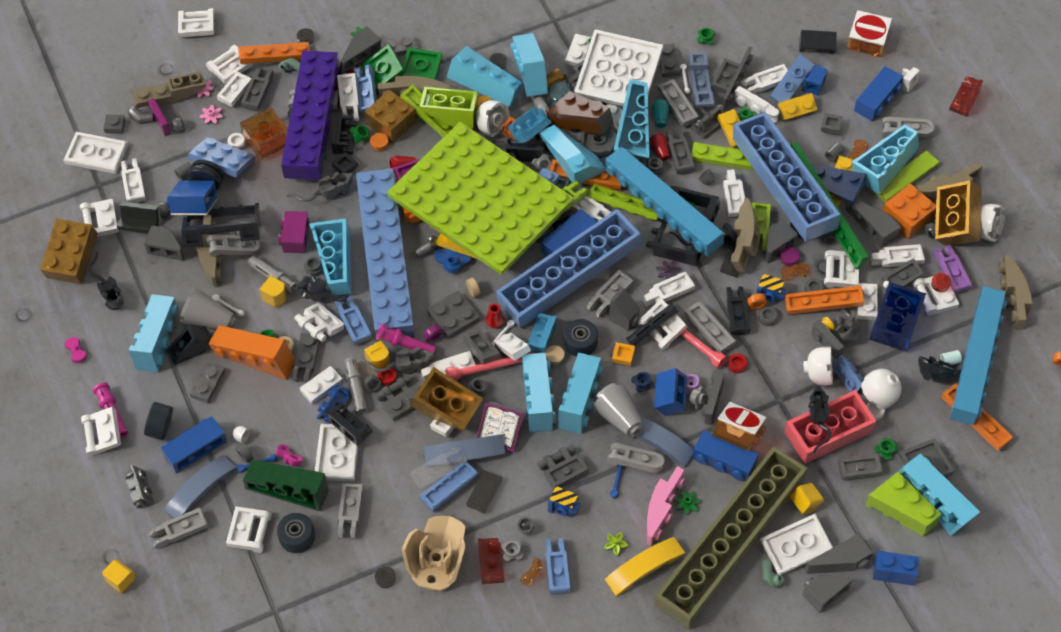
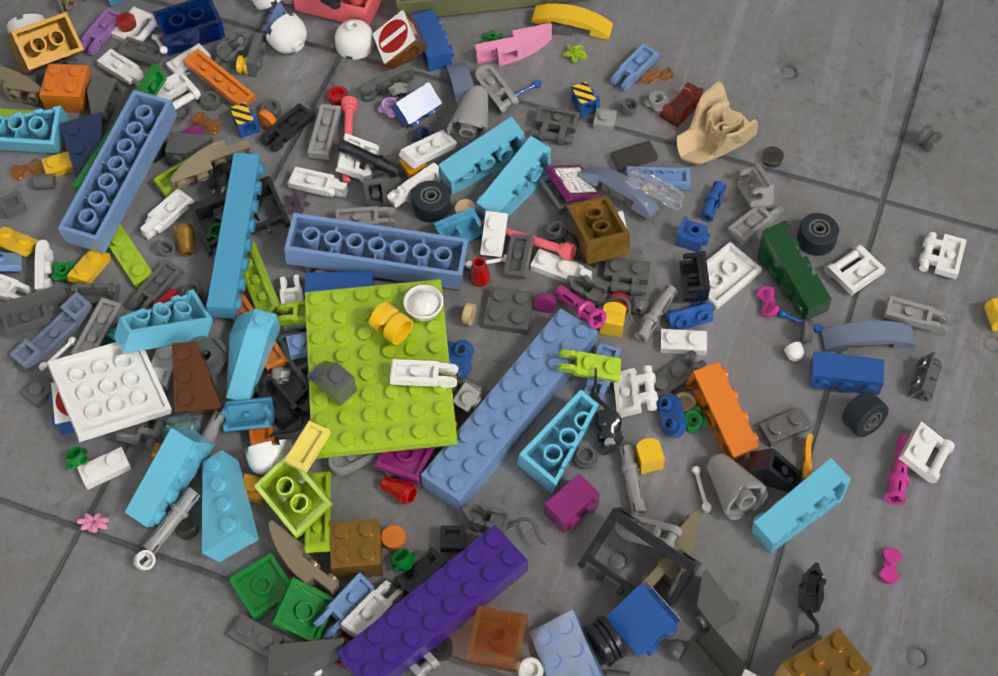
camera: 135 degrees left, 0 degrees up
none -> bright pink plant [77,513,109,533]
none -> white hinge [134,550,155,571]
none -> light grey pin [143,487,201,555]
none -> pearl gold cone [173,223,195,257]
none -> light yellow tile [284,420,331,473]
none -> dark grey slope [307,361,357,406]
none -> white cylinder [335,19,375,60]
none -> yellow wheel [369,302,413,345]
none -> white hinge [387,162,441,208]
none -> white hinge [390,359,458,388]
none -> white plate [399,130,457,169]
none -> white hat [403,284,444,322]
none -> light grey brick [453,380,483,412]
none -> lime hinge [558,349,621,383]
none -> light grey plate [593,108,617,132]
none -> blue plate [657,393,687,438]
none -> blue brick [675,216,711,252]
none -> blue pin [699,180,726,222]
none -> light grey hinge [737,164,774,208]
none -> light orange piece [802,434,813,481]
none -> white plate [919,232,967,279]

